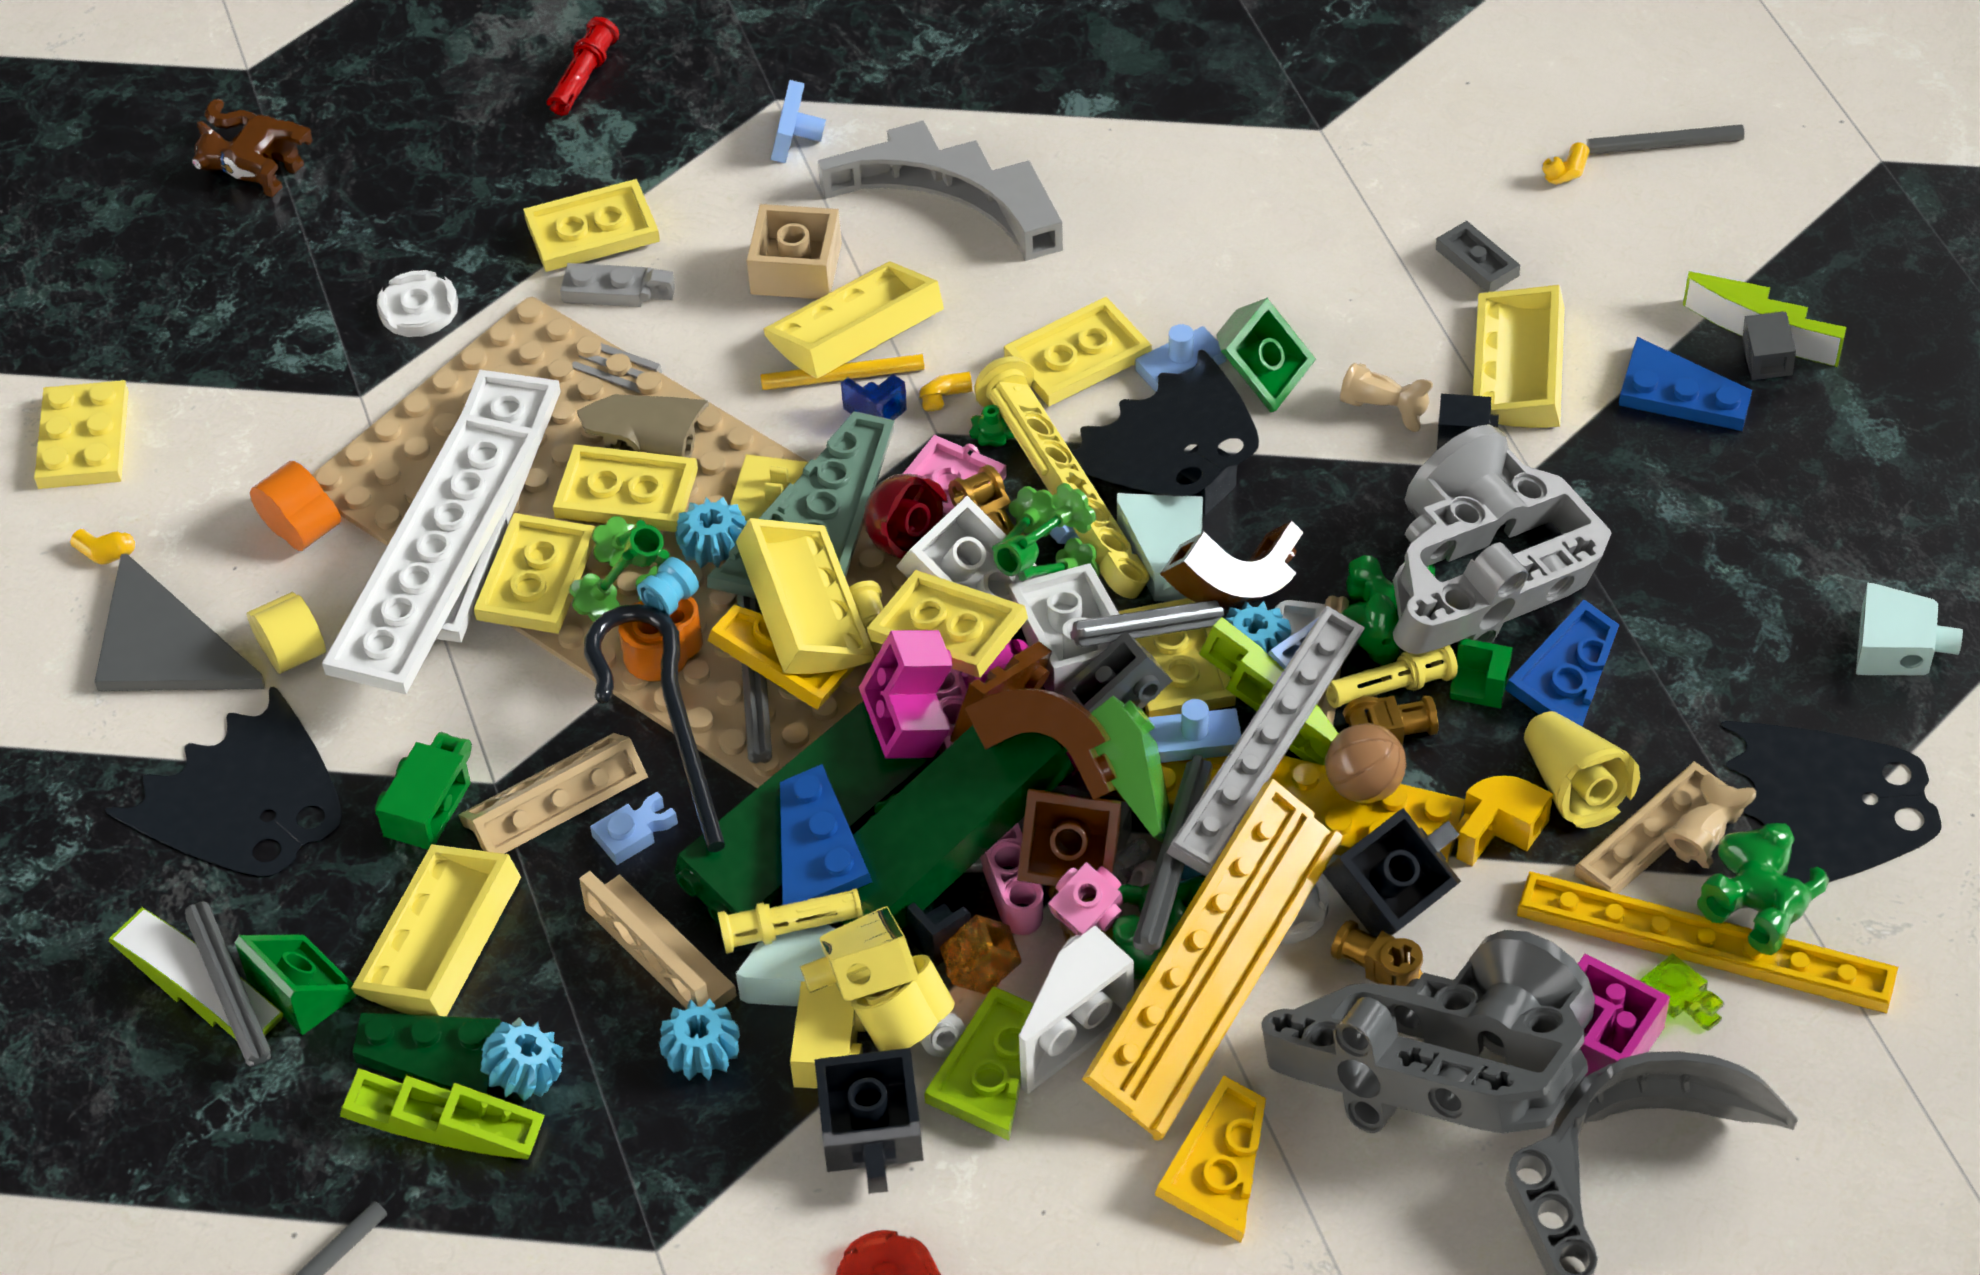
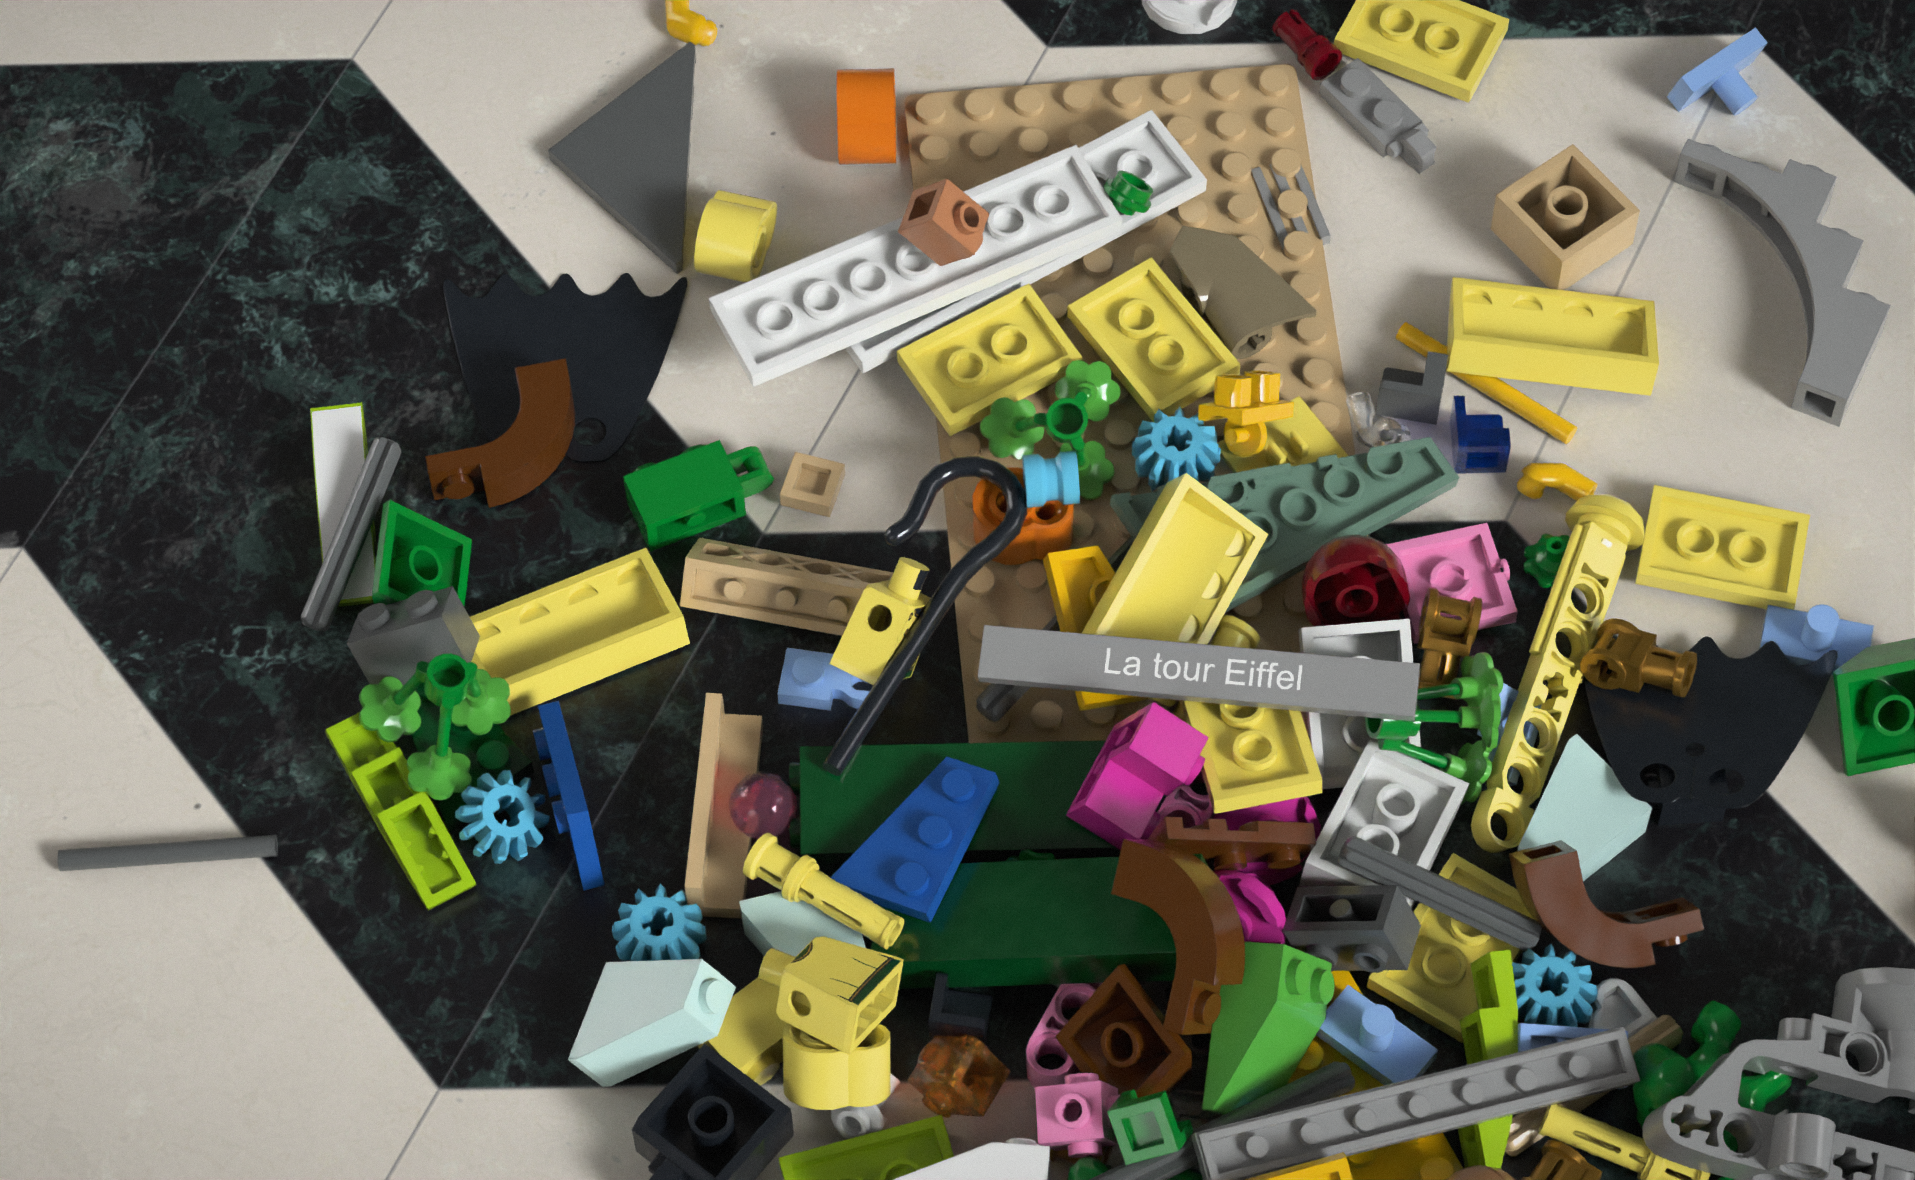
camera: 45 degrees right, 10 degrees up
none -> dark grey brick [347,586,480,685]
none -> bright green plant [359,653,511,800]
none -> reddish brown arch [425,358,575,508]
none -> blue wing [533,701,605,891]
none -> light aqua slope [568,959,736,1087]
none -> clear pink piece [728,771,797,839]
none -> tan plate [779,452,845,517]
none -> light yellow torso [830,557,930,685]
none -> nougat brick [898,179,990,266]
none -> light grey tile [978,625,1420,722]
none -> green plate [1103,170,1153,216]
none -> green panel [1107,1089,1193,1165]
none -> yellow hips [1198,370,1294,457]
none -> dark red pin [1272,9,1342,80]
none -> clear arm [1346,392,1411,448]
none -> dark grey panel [1376,351,1448,425]
none -> pearl gold connector [1580,618,1697,697]

